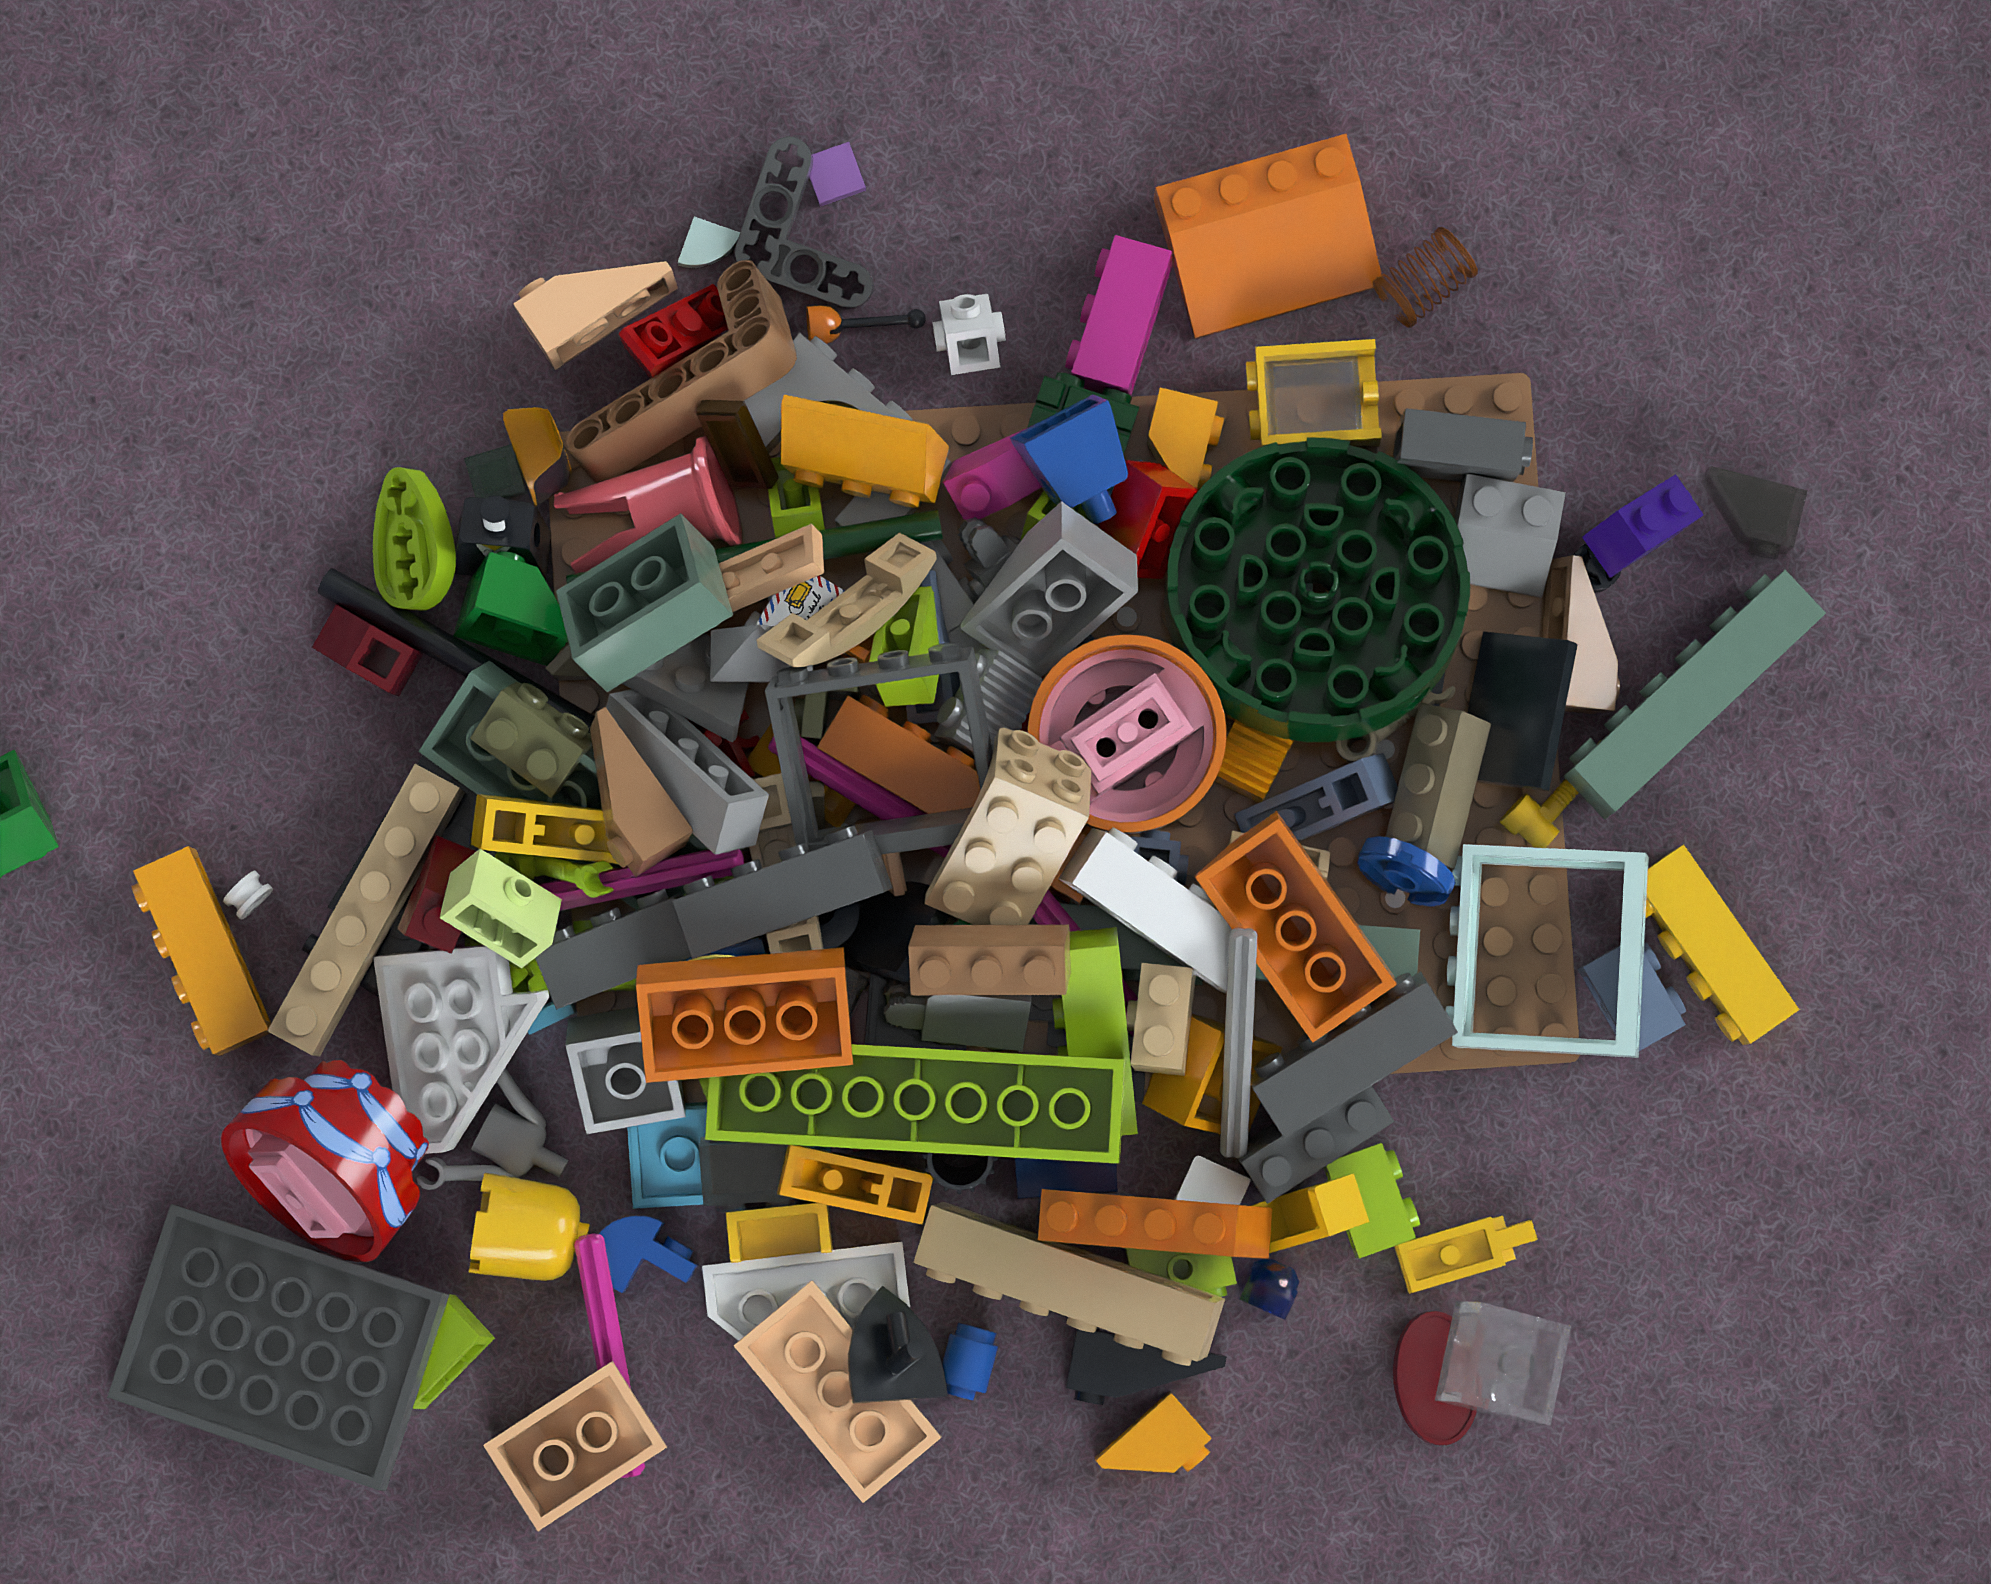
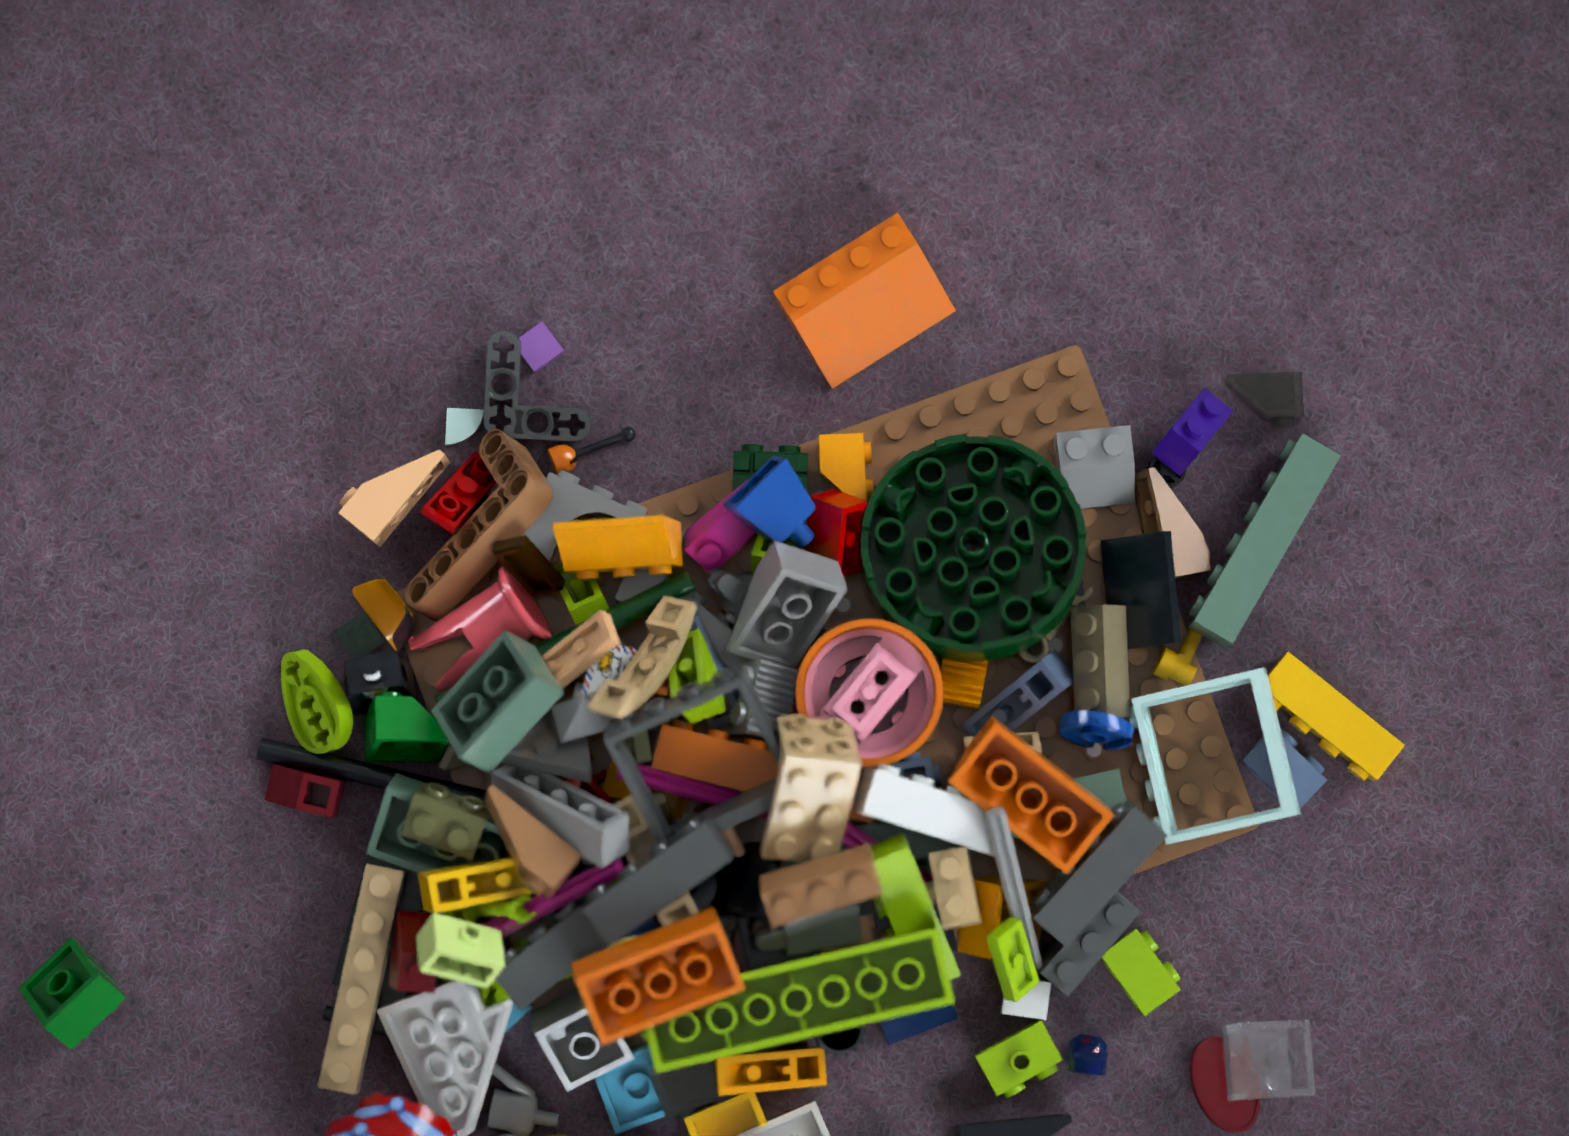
camera: 15 degrees left, 0 degrees up
light orange brick [132,846,272,1056] -> none
white bush [223,870,273,920] -> none
tan brick [913,1202,1225,1366] -> none
white brick [932,294,1006,375] -> none
orange arch [1038,1189,1273,1259] -> none
dark pink brick [1065,235,1173,396] -> none
window [1246,339,1382,447] -> none
yellow panel [1251,1173,1369,1253] -> none
dark orange piece [1373,227,1478,328] -> none
dark grey brick [1393,408,1533,482] -> none
yellow hinge [1394,1215,1538,1294] -> none
none -> lime plate [986,917,1040,1002]

